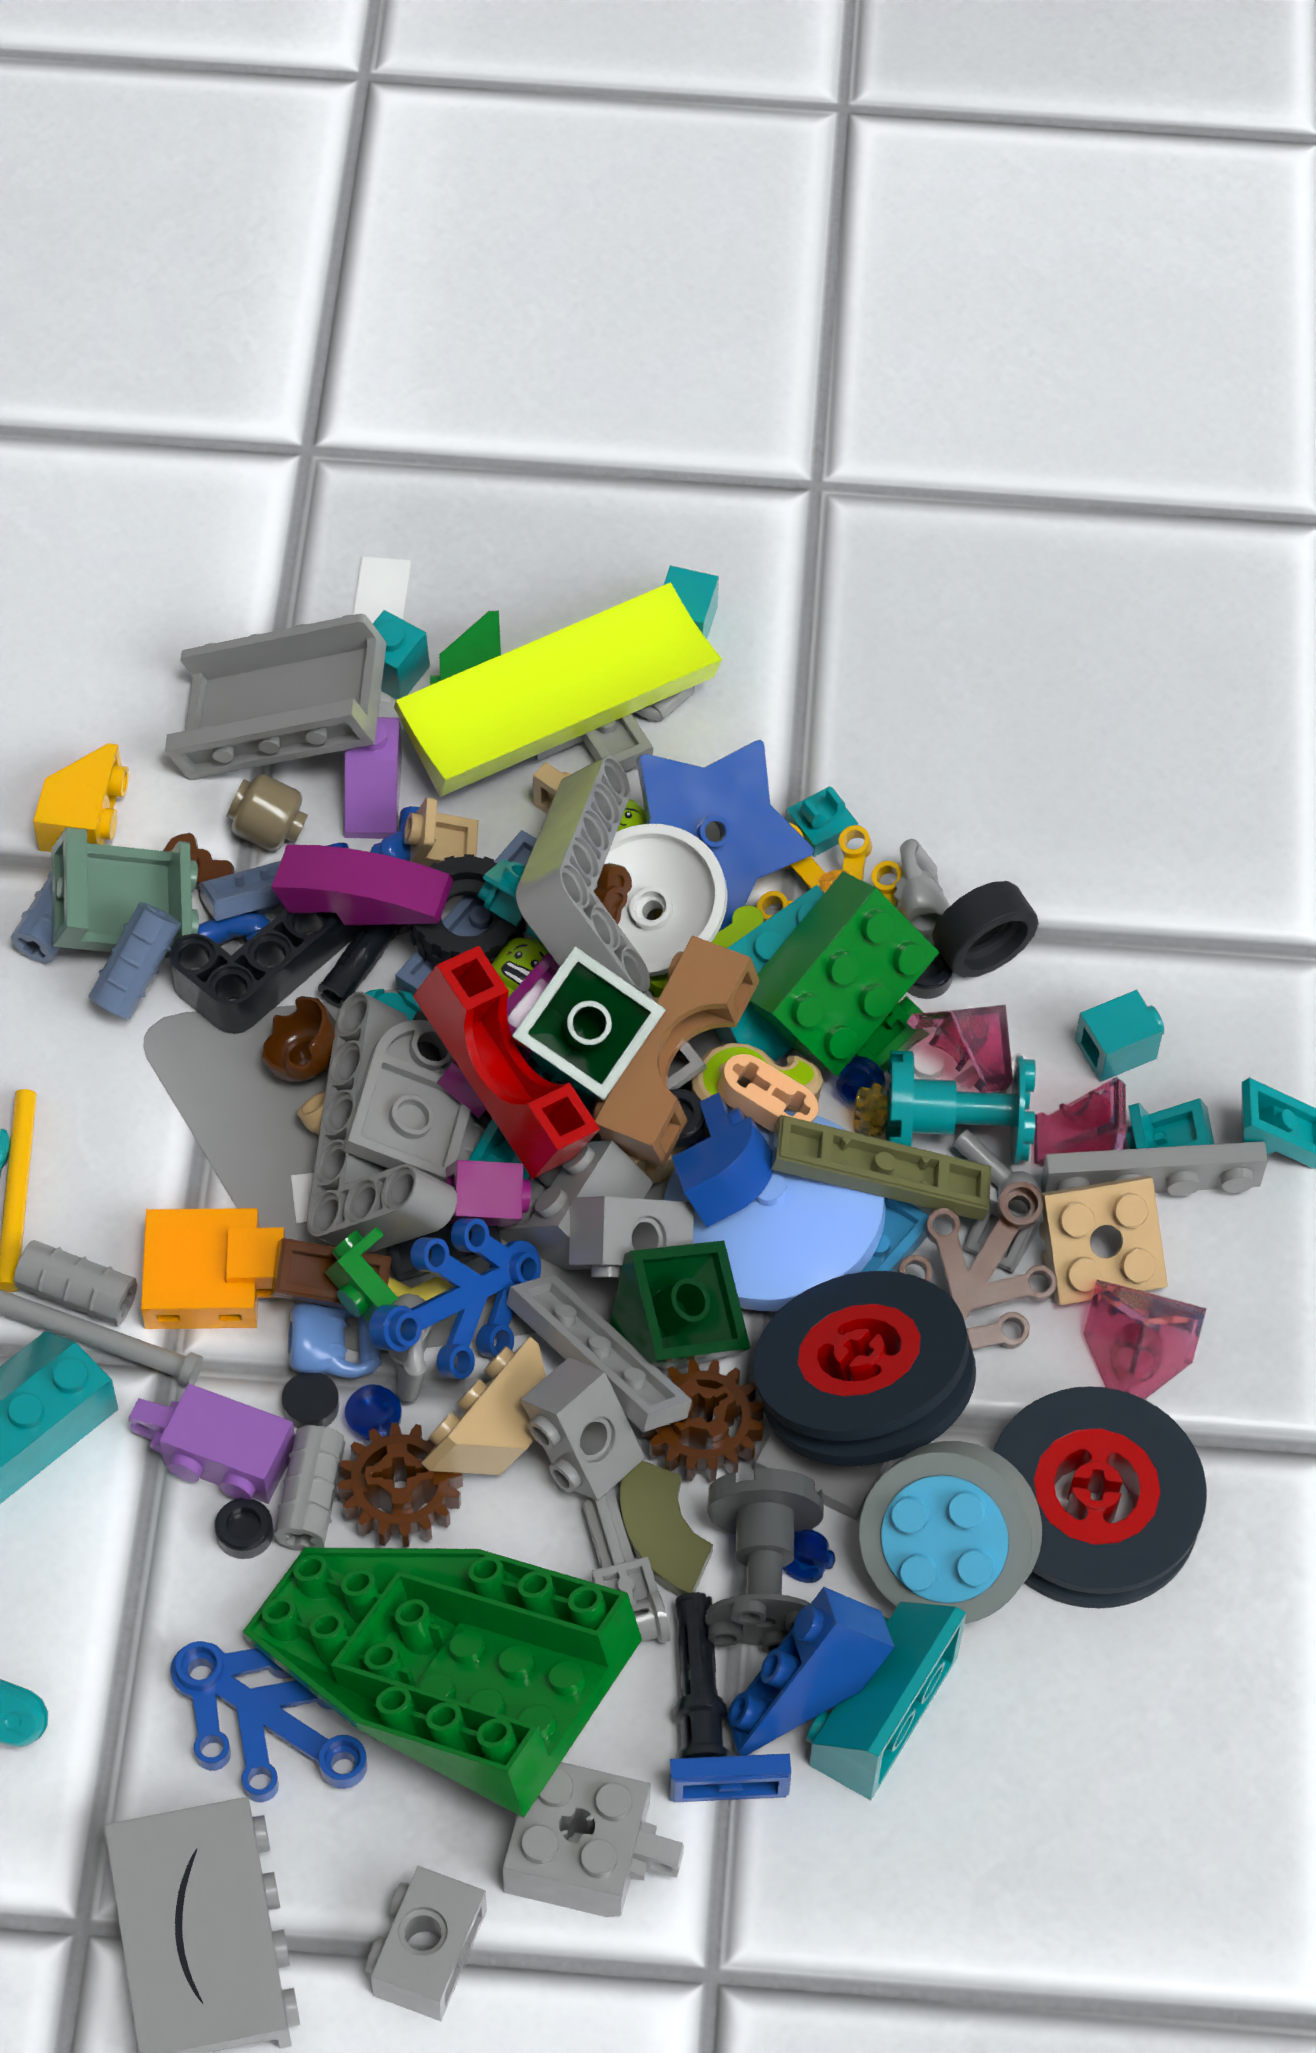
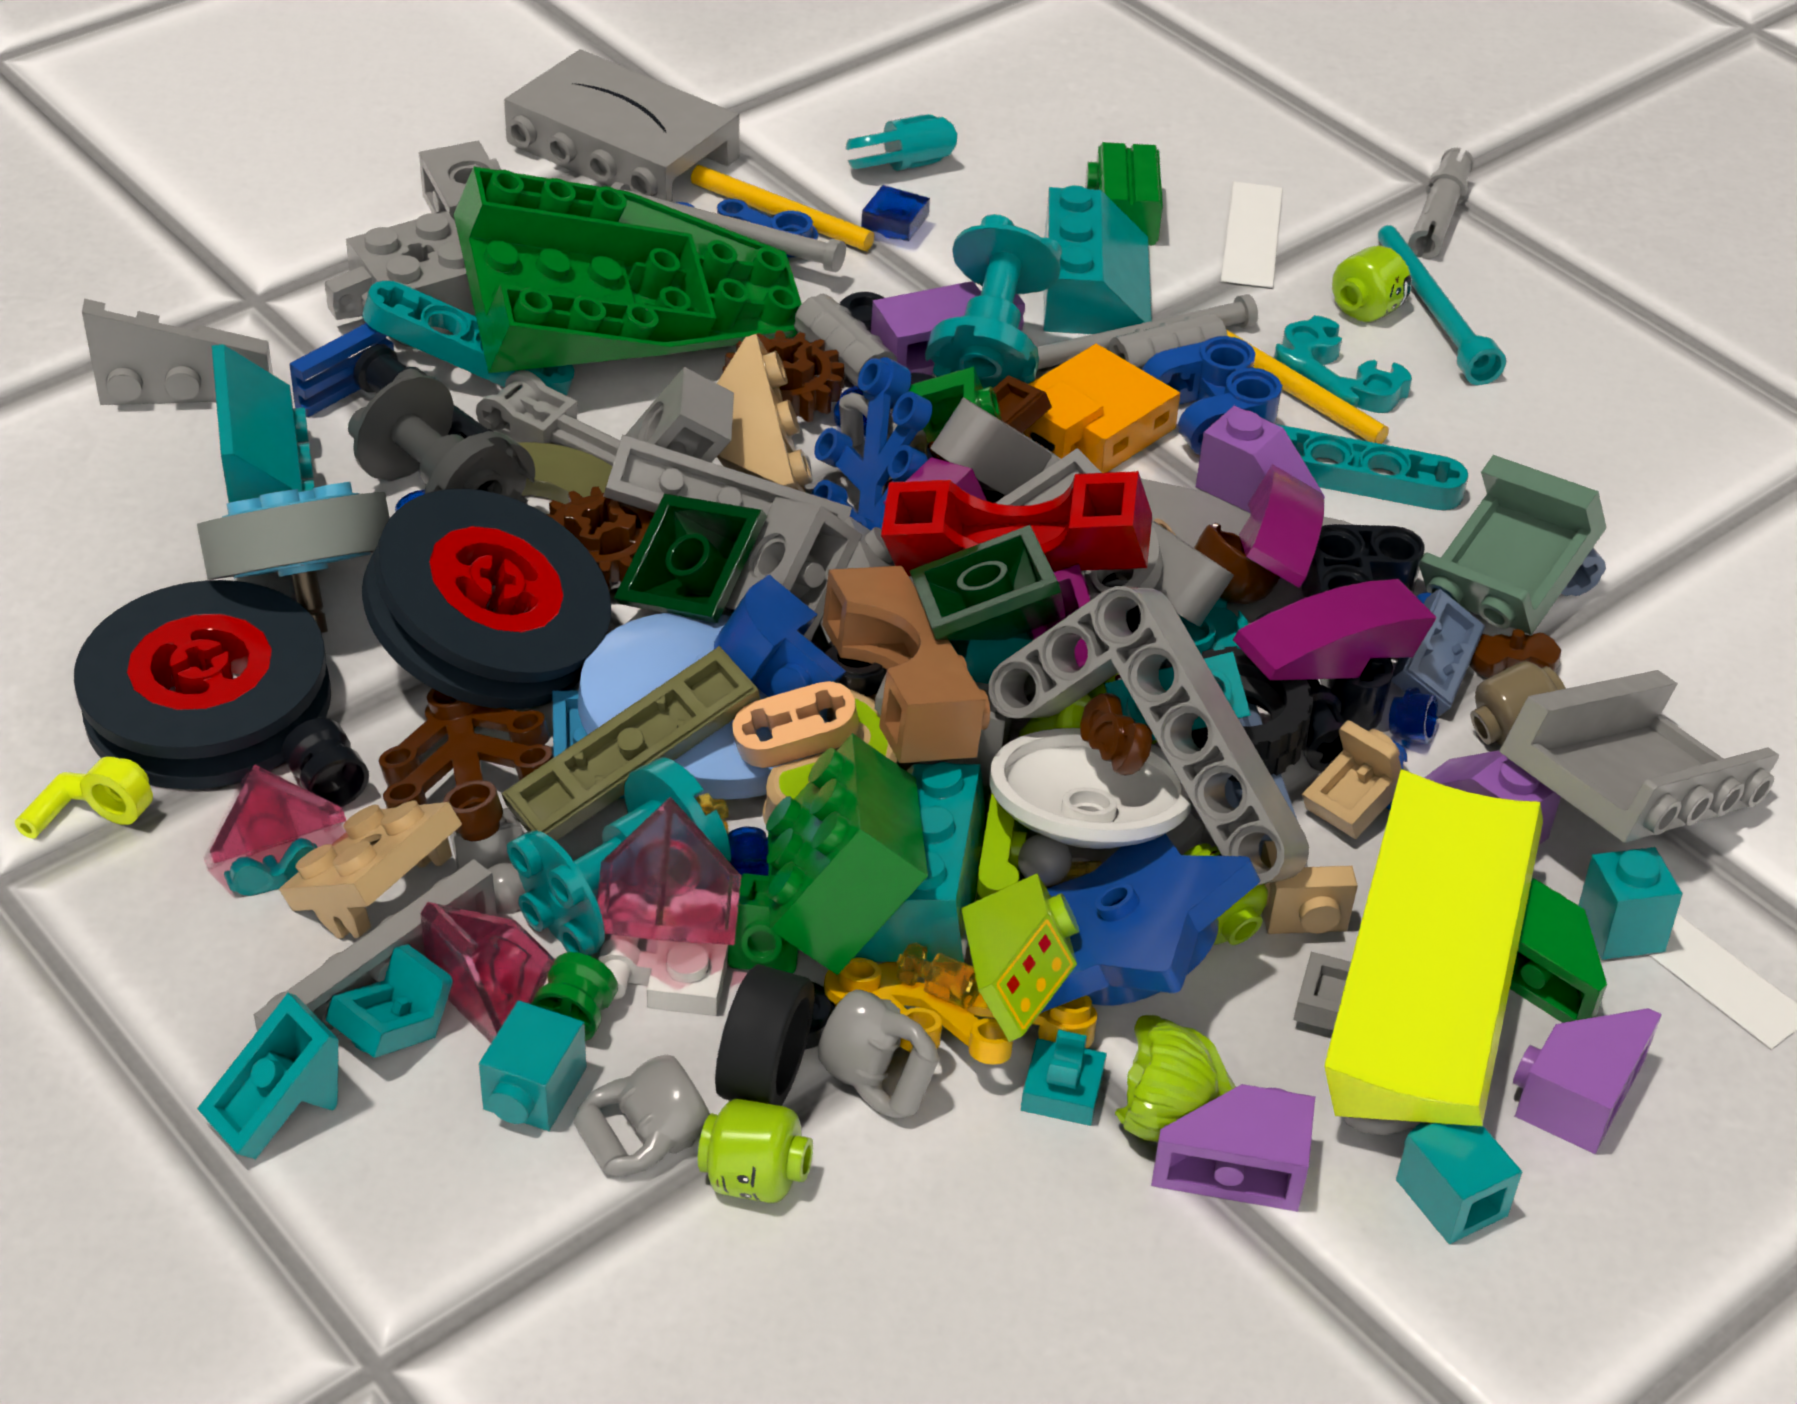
camera: 135 degrees right, 15 degrees down
yellow slope [33,743,129,852] -> none
sand blue axle [88,902,182,1019] -> none
blue slope [727,1586,895,1756] -> none
none -> neon yellow plate [15,757,153,839]
none -> light grey wing [82,298,273,405]
none -> black wheel [282,717,369,810]
none -> teal beam [362,281,575,396]
none -> green wheel [531,952,618,1041]
none -> light grey piece [574,1054,710,1177]
none -> light grey bar [611,182,846,273]
none -> yellow bar [691,165,875,251]
none -> lime head [697,1099,813,1203]
none -> clear blue plate [861,185,930,242]
none -> teal piece [925,214,1062,388]
none -> lime slope [961,873,1079,1042]
none -> lime hair [1115,1015,1236,1142]
none -> blue piece [1142,336,1282,455]
none -> medium lavender slope [1151,1084,1315,1212]
none -> medium lavender slope [1195,406,1325,513]
none -> magenta slope [1239,464,1325,588]
none -> teal beam [1276,424,1468,510]
none -> medium lavender slope [1513,1008,1662,1154]

